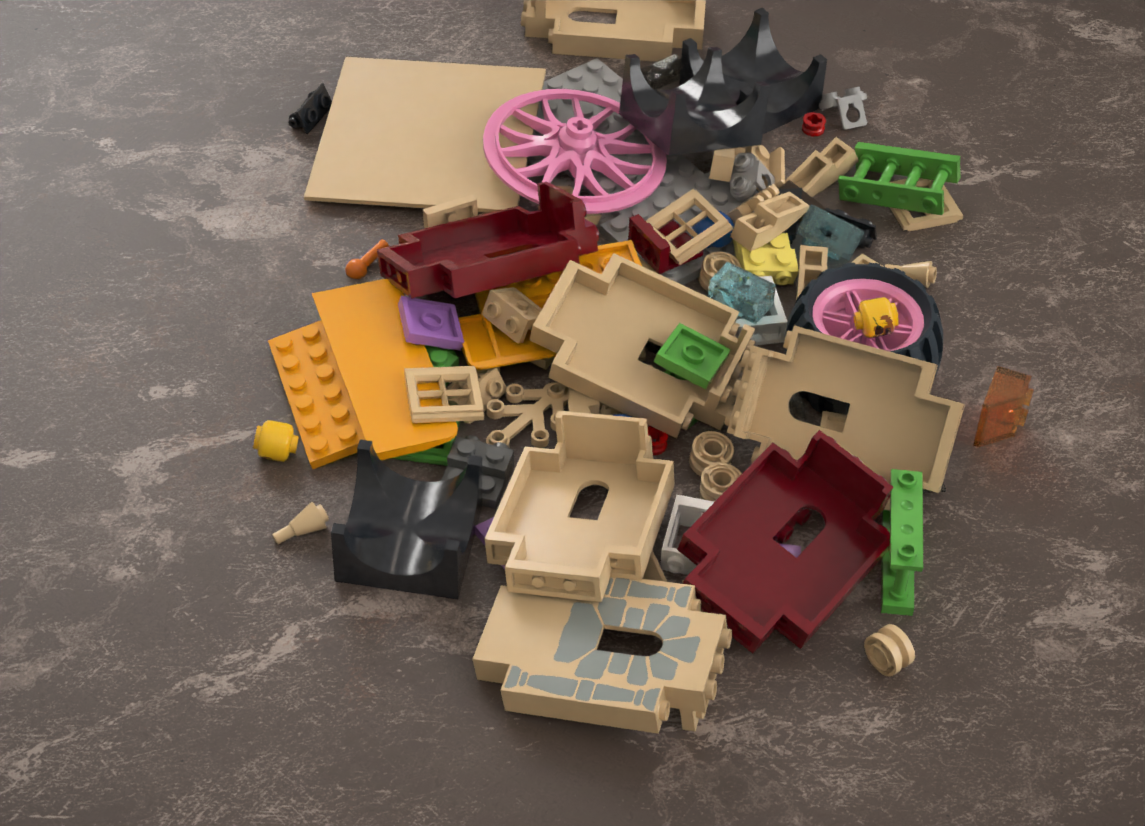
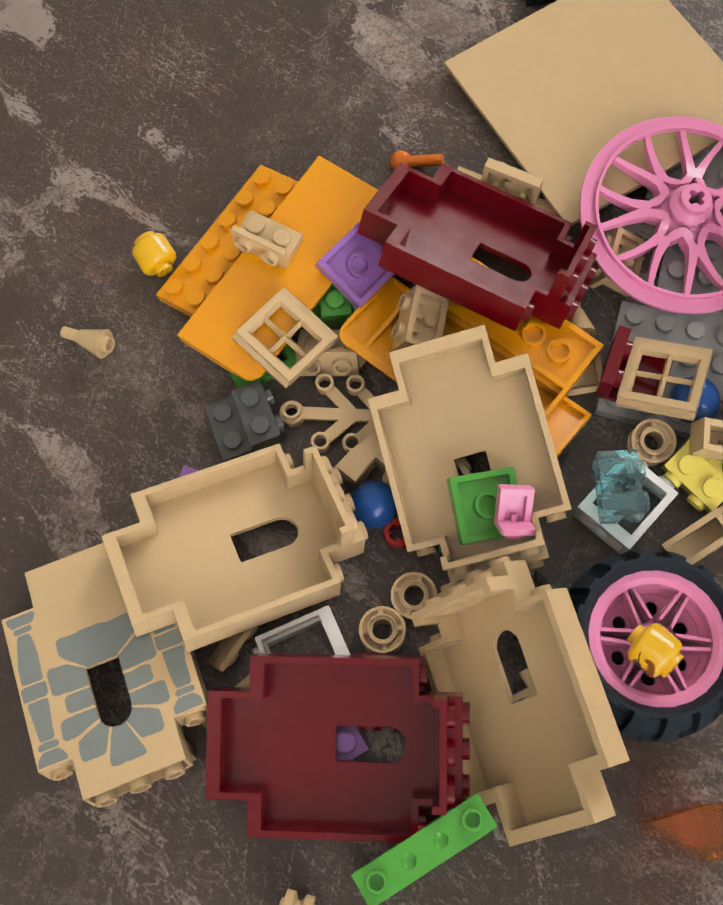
camera: 60 degrees right, 25 degrees up
black piece [331,440,482,600] -> none
none -> tan bracket [230,210,304,269]
none -> bright pink bracket [493,484,535,540]

